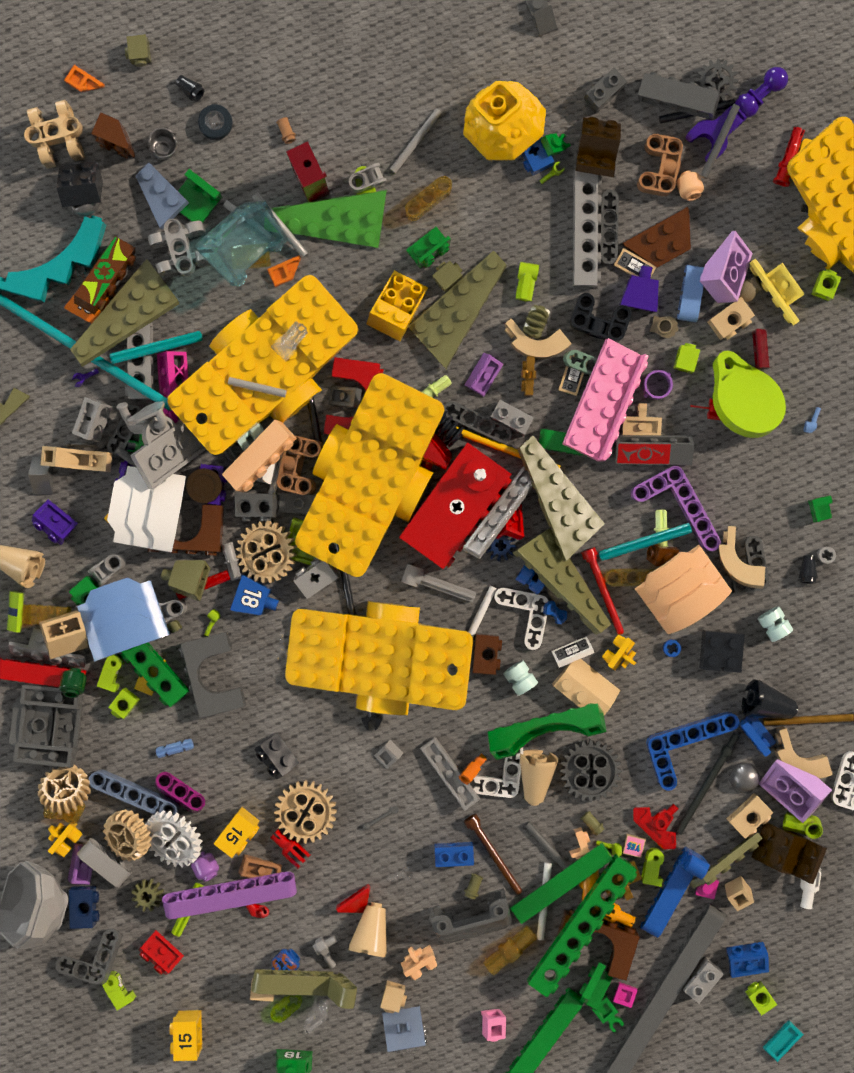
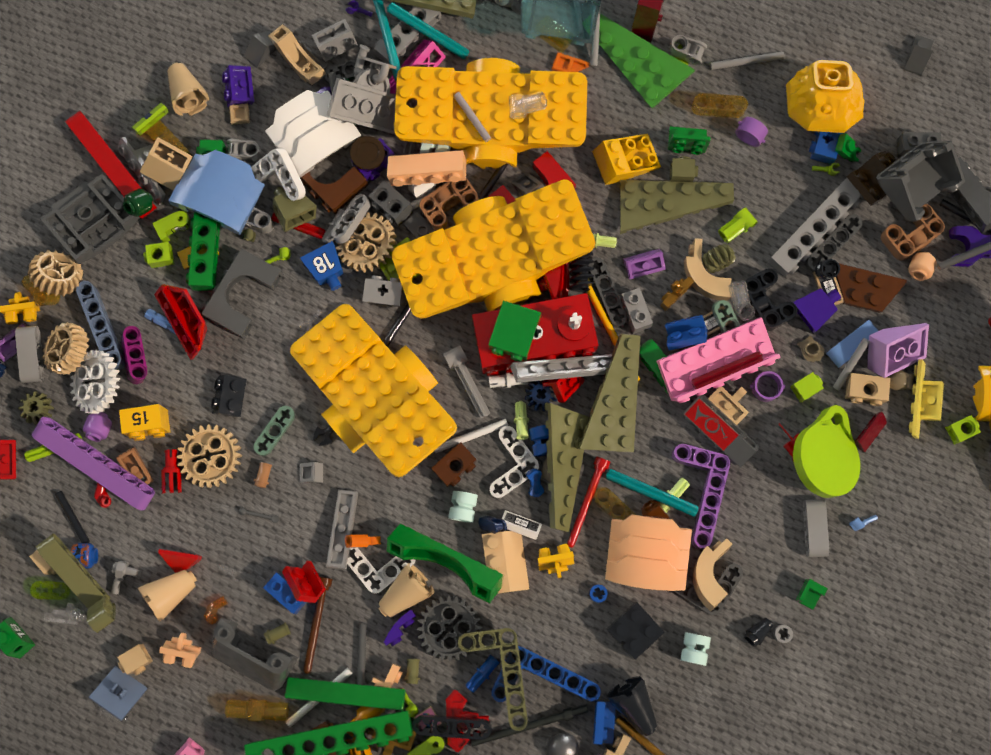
camera: 45 degrees right, 10 degrees down
none -> black bar [55,491,90,543]
none -> red wedge [154,284,207,360]
none -> clear orange arm [204,595,228,625]
none -> tan tile [229,103,250,125]
none -> white beam [251,148,305,201]
none -> sand green beam [254,406,295,456]
none -> medium nougat pin [254,462,272,488]
none -> red bracket [282,561,326,603]
none -> light grey beam [331,194,371,244]
none -> dark purple slope [384,609,416,647]
none -> black beam [412,715,492,740]
none -> olive beam [458,628,527,731]
none -> blue axle [466,655,500,693]
none -> dark blue bar [478,516,507,534]
none -> green panel [488,301,541,362]
none -> white pin [489,372,528,388]
none -> yellowish green axle [514,401,529,440]
none -> blue bracket [665,315,708,351]
none -> dark red axle [691,352,763,389]
none -> clear piece [728,280,755,321]
none -> medium lavender piece [735,117,768,147]
none -> light grey beam [803,499,829,557]
none -> black wheel [815,259,840,280]
none -> light grey bar [833,338,870,390]
none -> dark grey windscreen [876,141,966,222]

